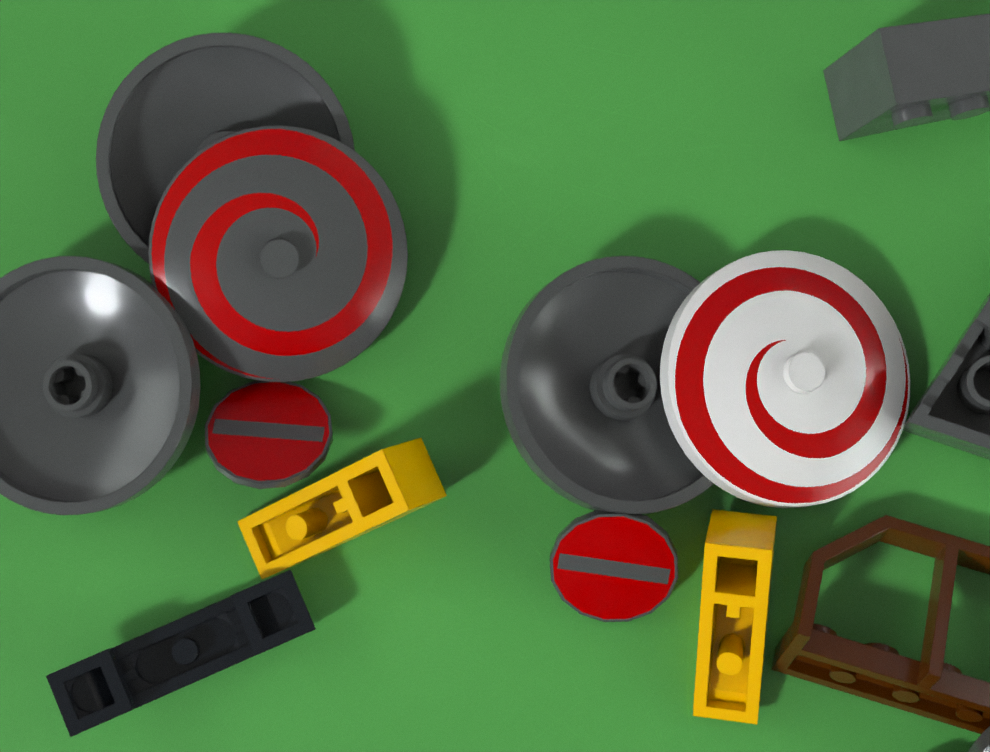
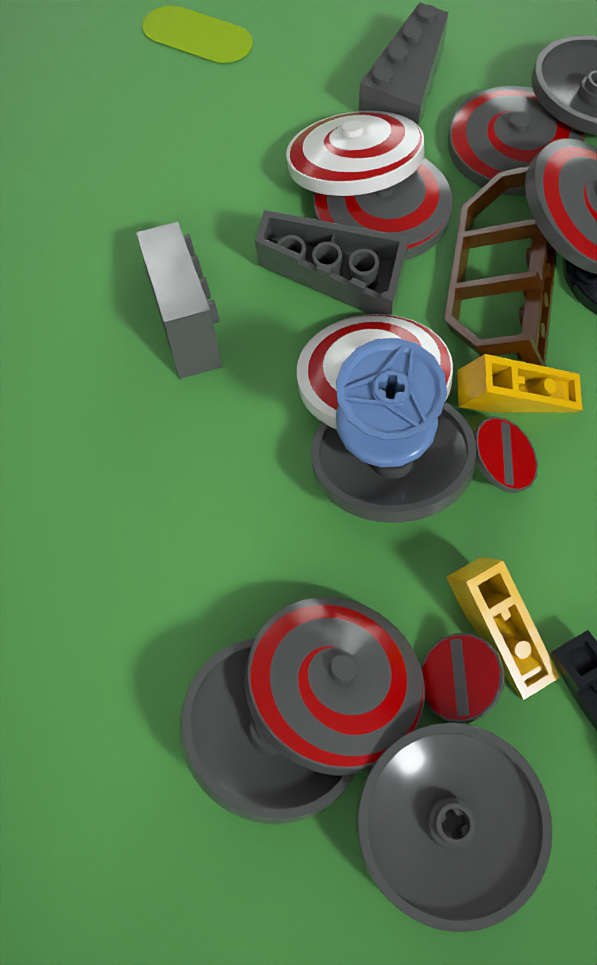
camera: 100 degrees left, 20 degrees down
none -> medium blue piece [336,338,447,468]

